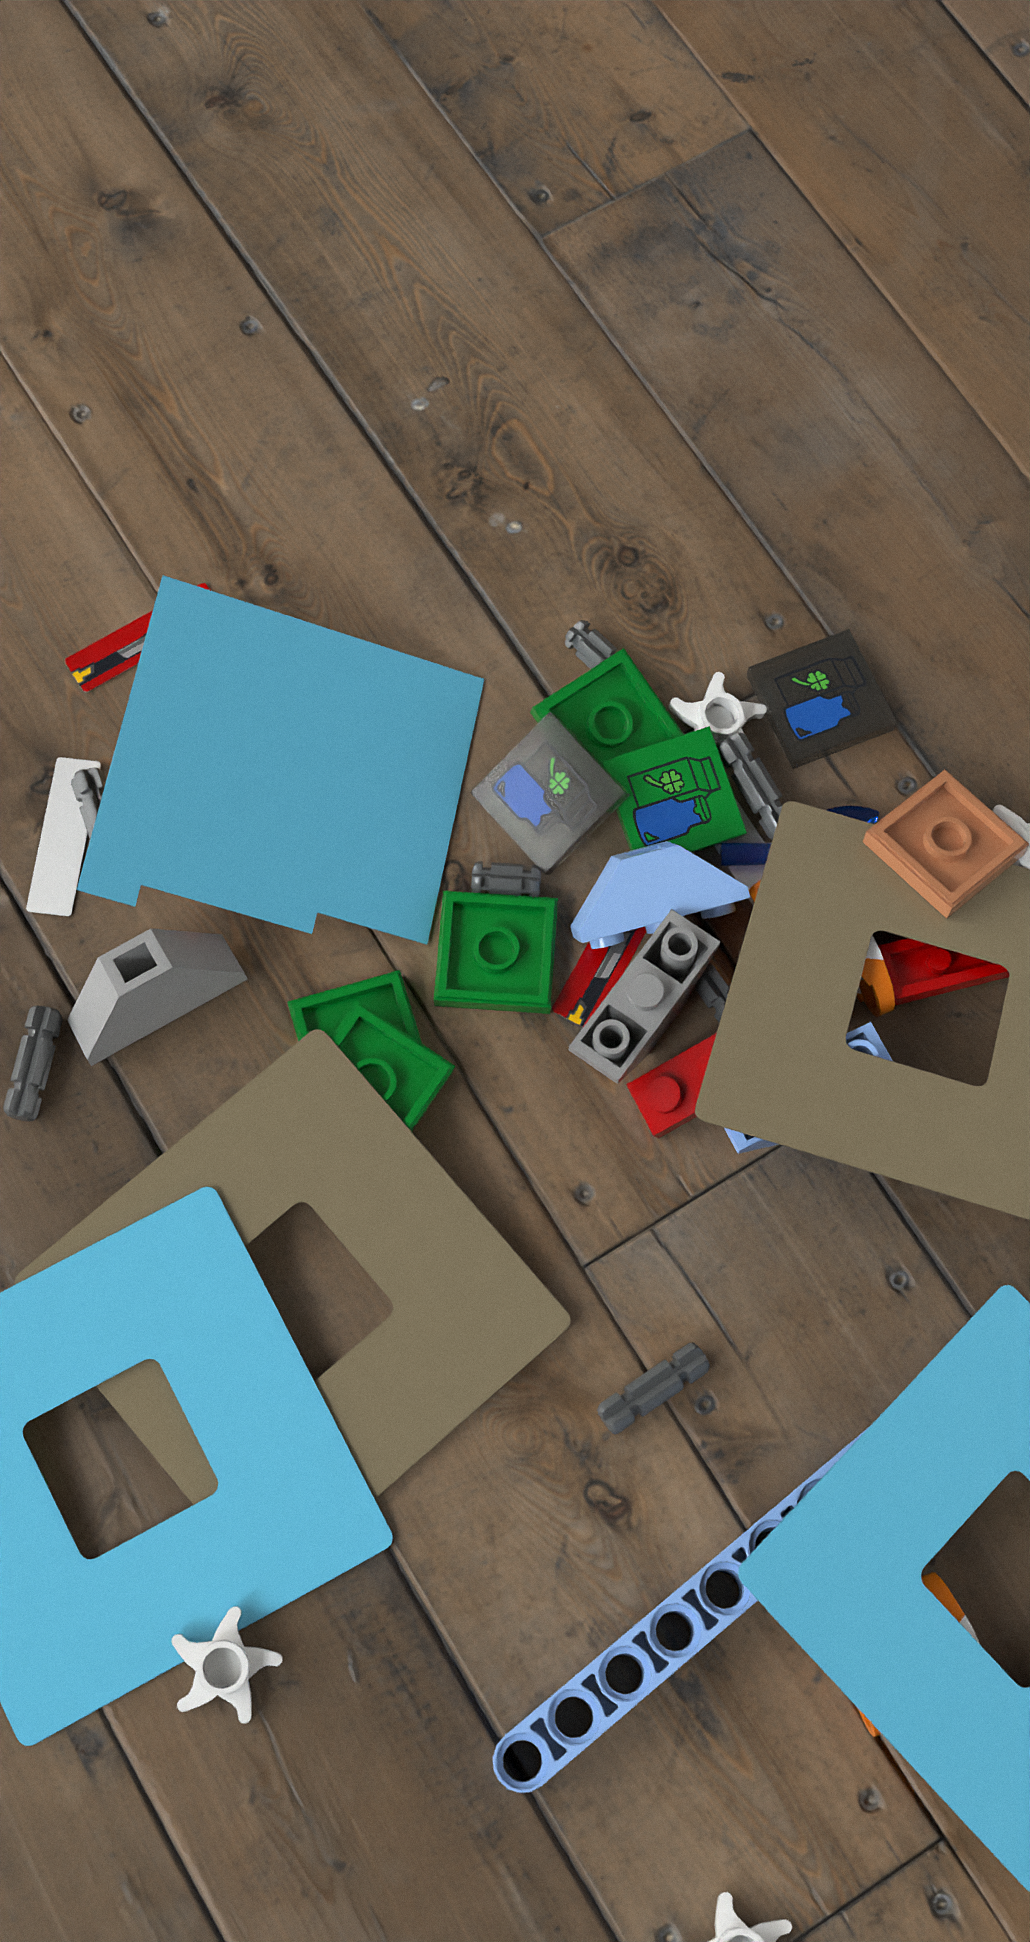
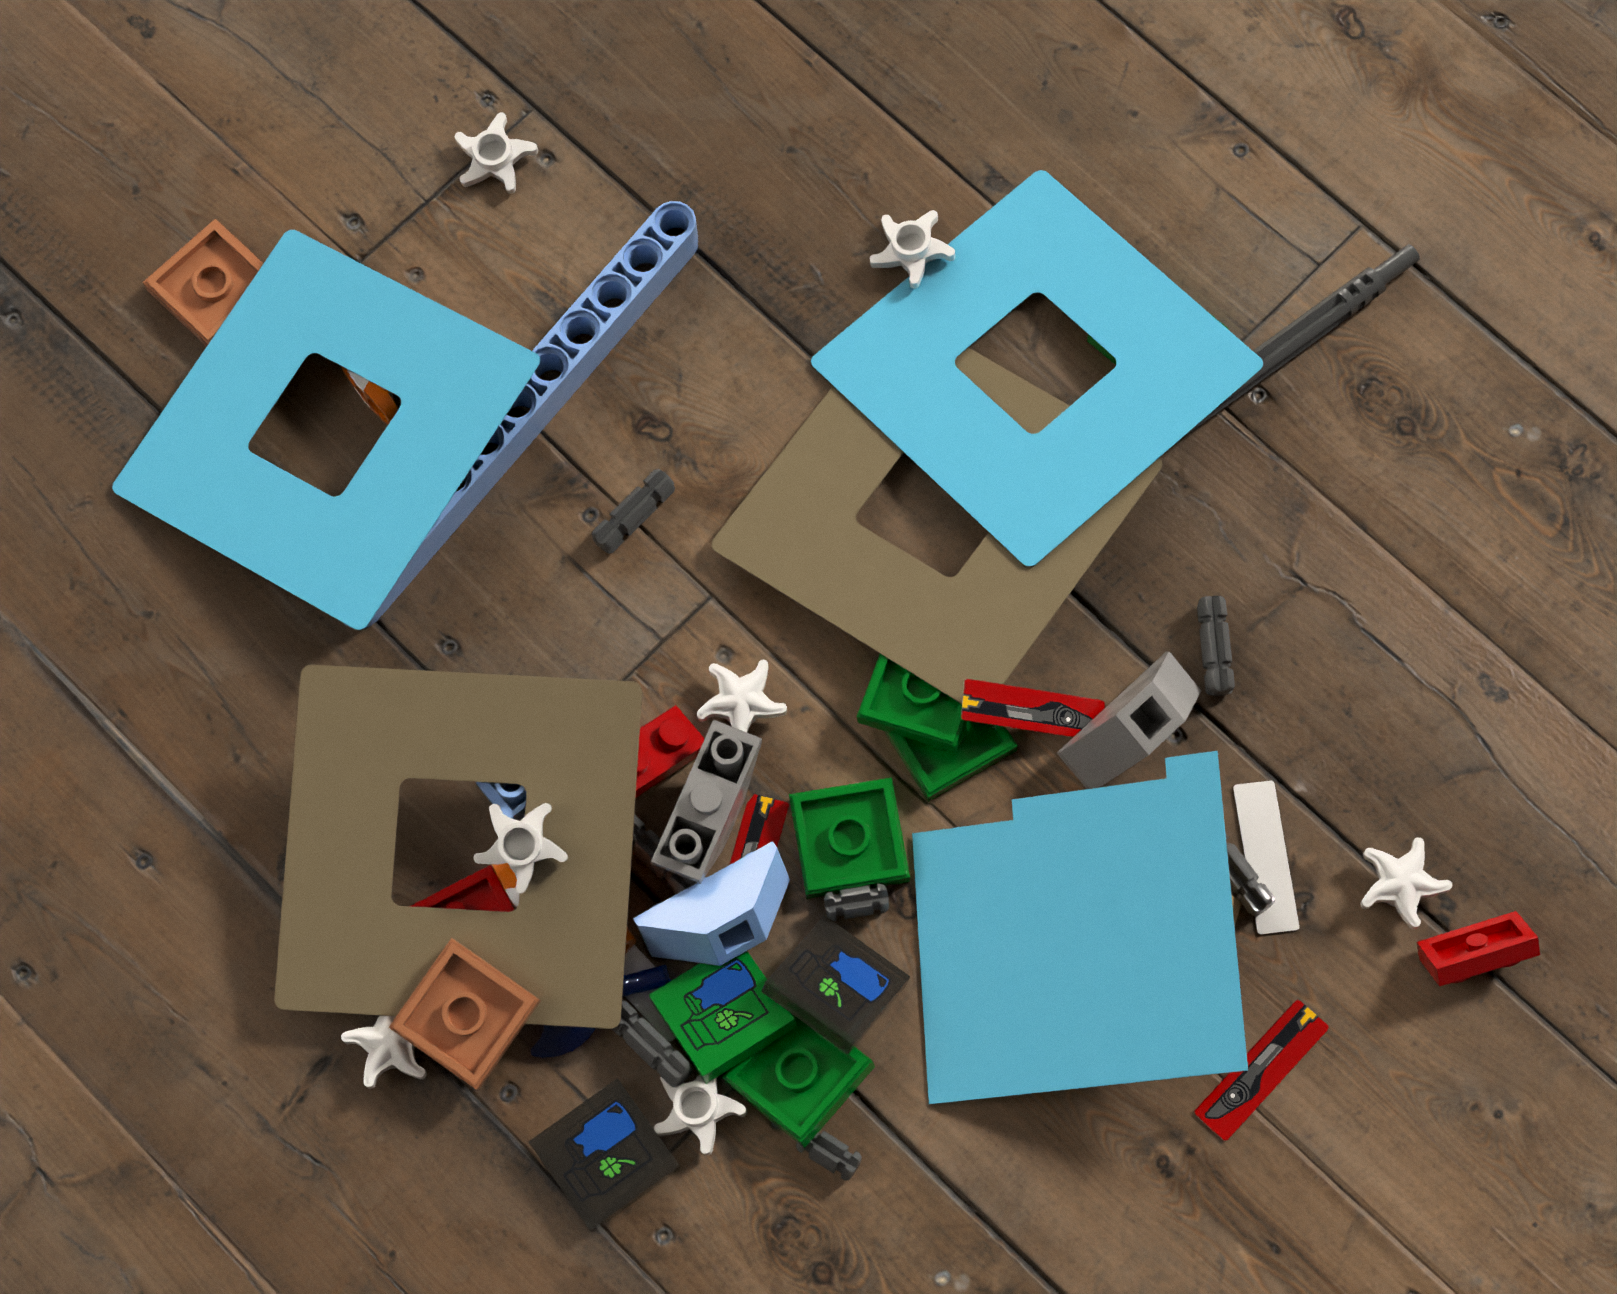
camera: 170 degrees right, 0 degrees up
none -> white animal [473,803,568,893]
none -> white animal [697,659,787,732]
none -> red sticker [961,679,1105,737]

